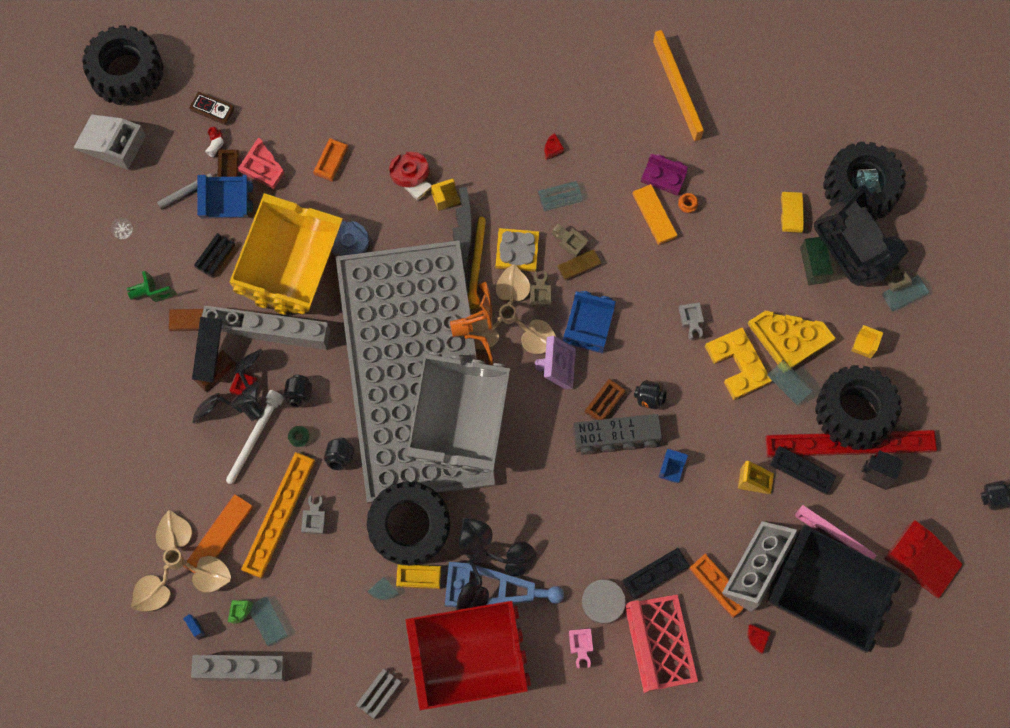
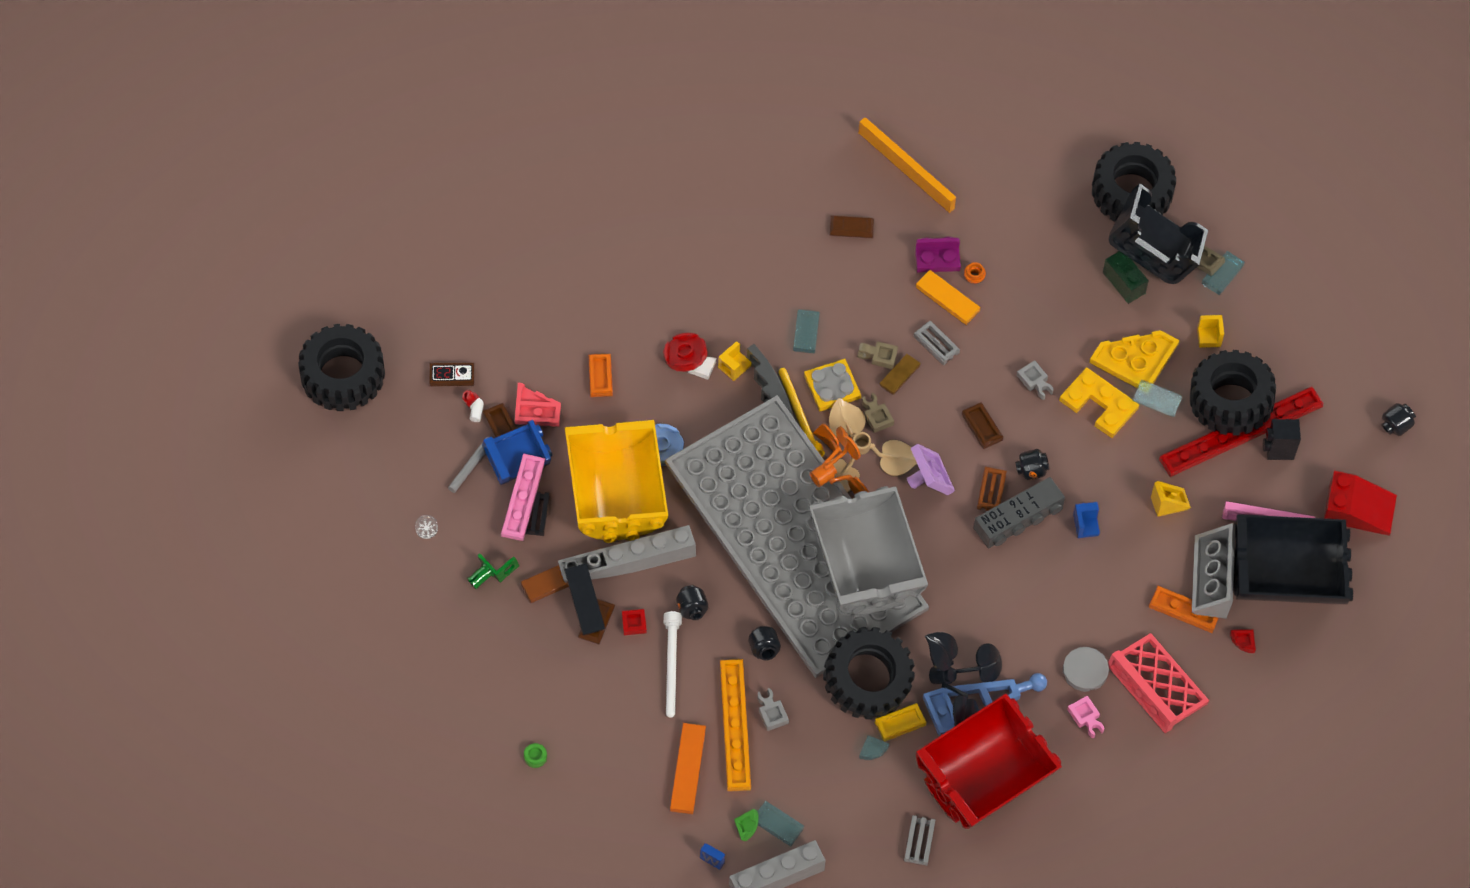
camera: 25 degrees left, 10 degrees down
light grey slope [73,114,146,170] -> none
tan plant [131,510,231,612] -> none
black plant [192,349,264,424] -> none
clear green plate [288,426,310,447] -> none
clear light blue tile [538,181,583,211] -> none
red tile [544,133,564,160] -> none
blue panel [563,291,616,354] -> none
black tile [622,548,689,600] -> none
black tile [769,446,836,495] -> none
yellow slope [781,192,803,233] -> none
clear light blue leg [850,169,878,194] -> none
none -> bright pink tile [501,454,545,541]
none -> bright green tile [524,743,547,768]
none -> clear light blue tile [793,310,820,354]
none -> reddish brown tile [830,216,874,238]
none -> light grey tile [914,321,960,366]
none -> reddish brown tile [962,402,1003,449]

